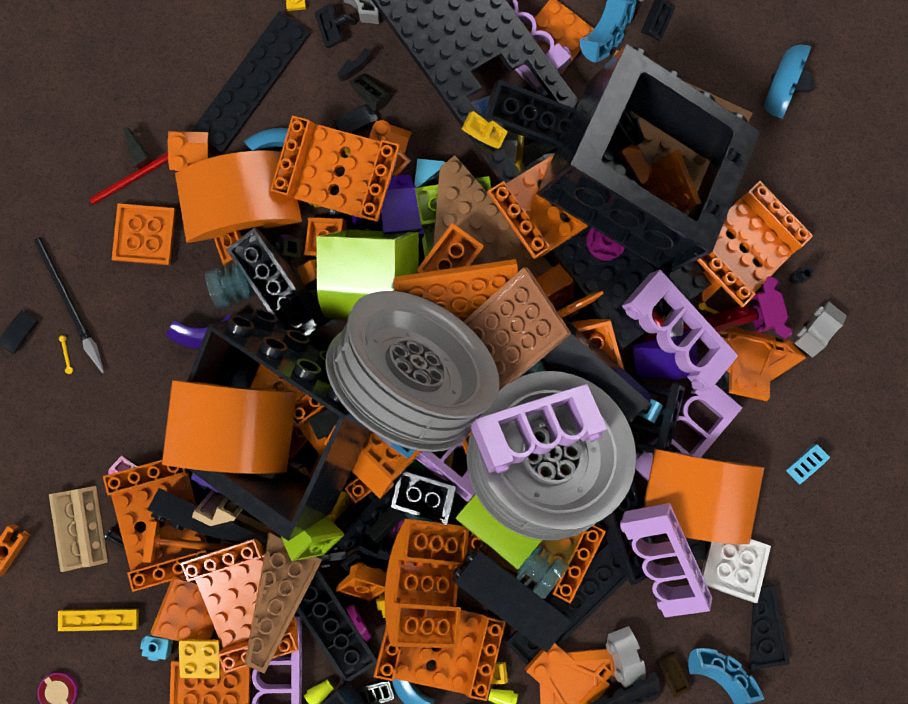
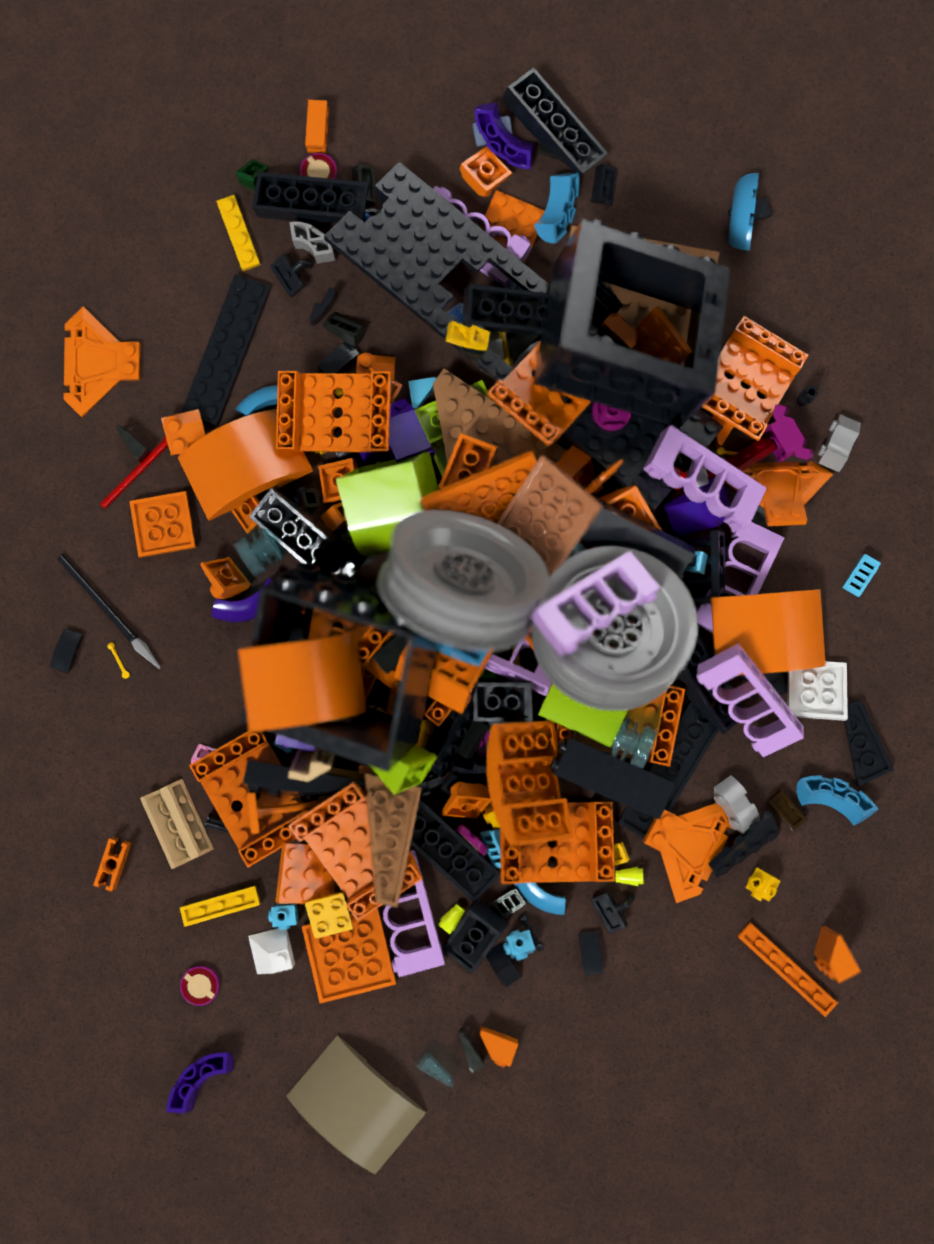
camera: 10 degrees left, 0 degrees up
none -> orange plate [64,307,140,417]
none -> orange slope [200,556,251,599]
none -> white slope [248,928,295,974]
none -> medium azure slope [480,828,501,868]

